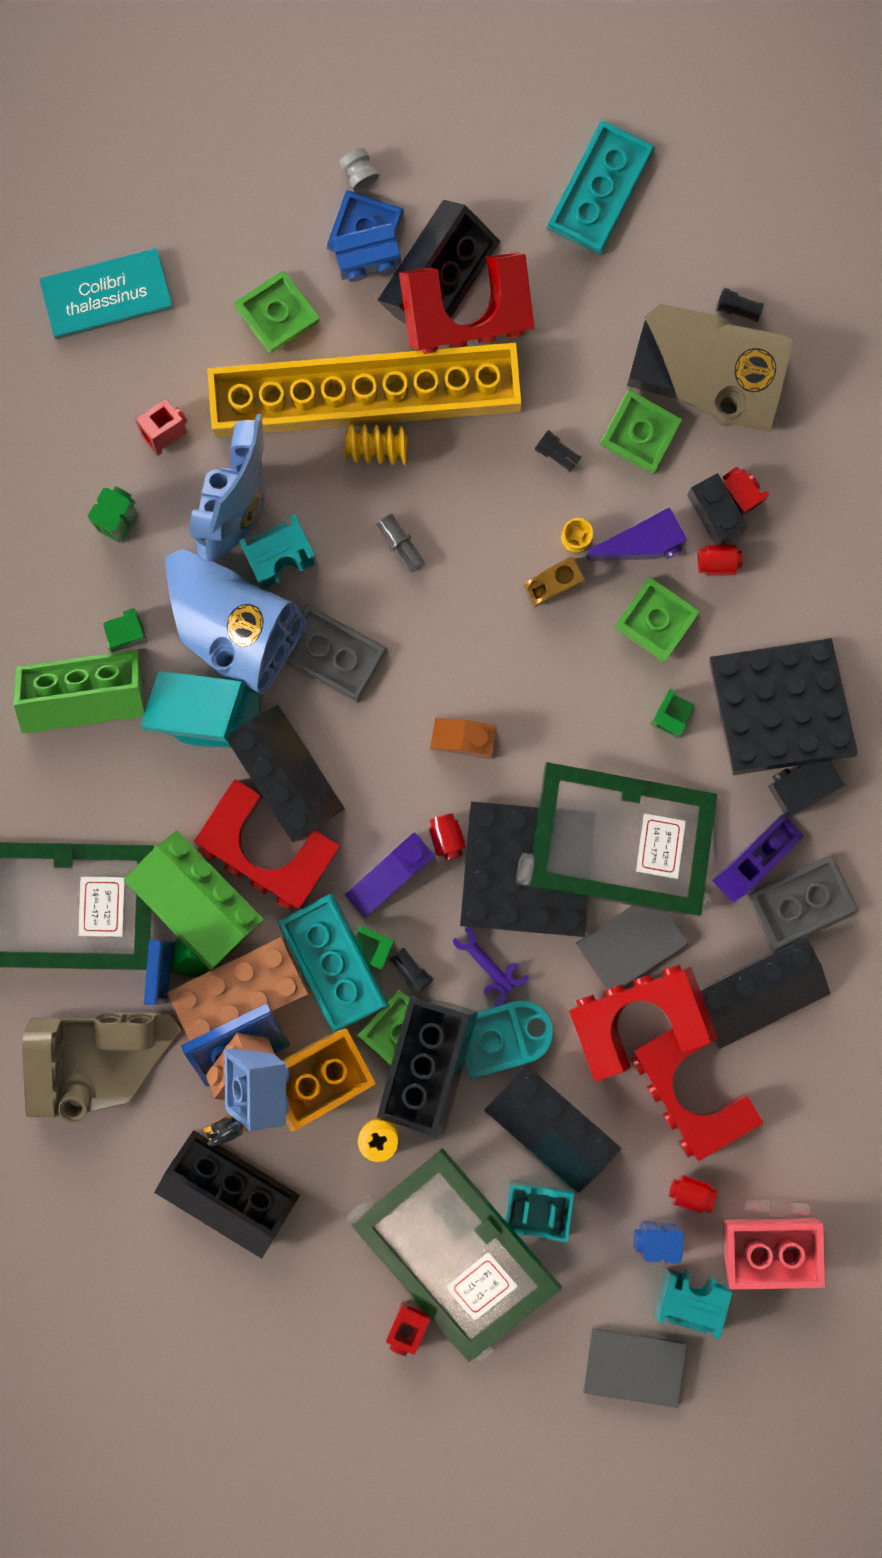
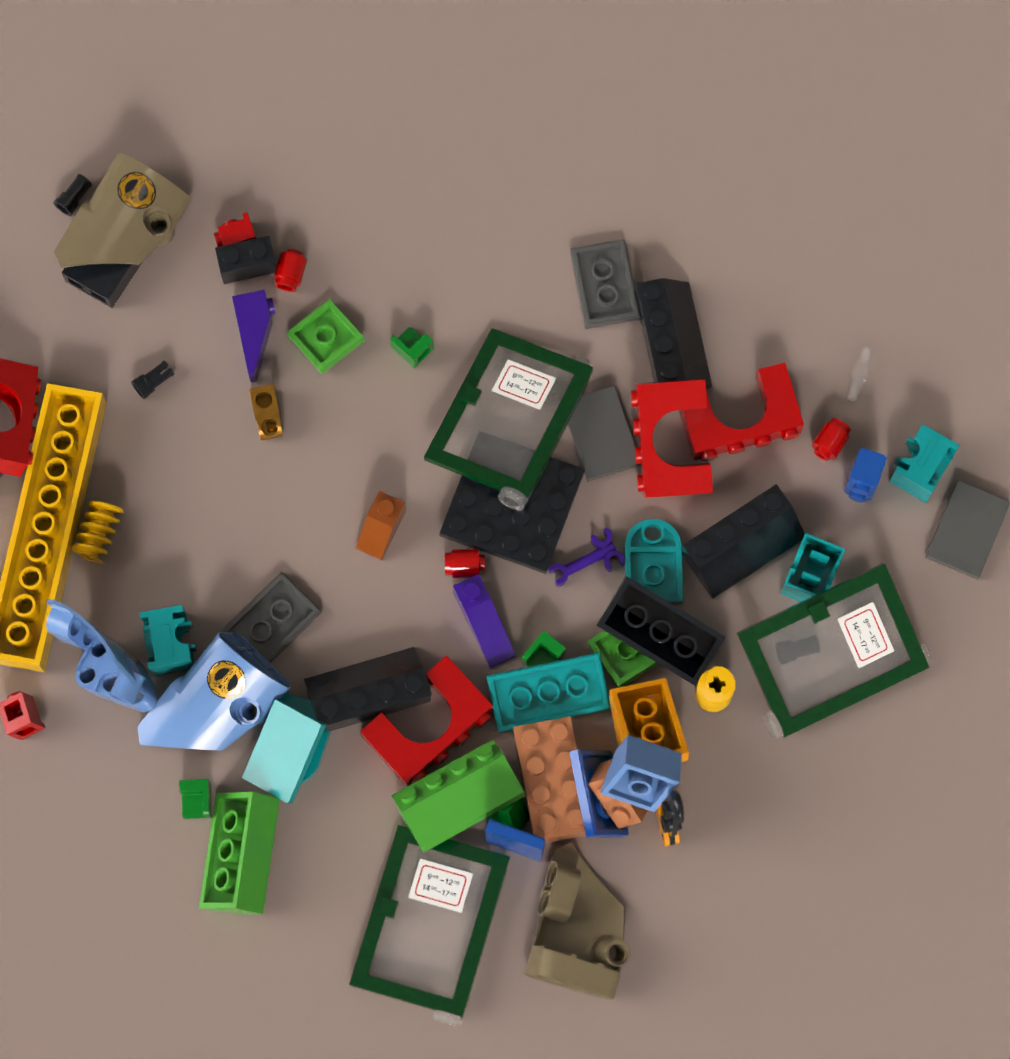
camera: 75 degrees left, 10 degrees down
green brick [87,486,139,543] -> none
black slope [154,1130,300,1259] -> none
dark grey axle [376,513,425,572] -> none
red brick [386,1302,430,1356] -> none
black pin [389,947,434,995] -> none
yellow wheel [561,518,593,554] -> none
bright green plate [599,389,682,474] -> none
black plate [709,638,858,775] -> none
dark purple slope [712,814,804,903] -> none
coral slope [723,1218,825,1290] -> none
black brick [768,760,845,818] -> none

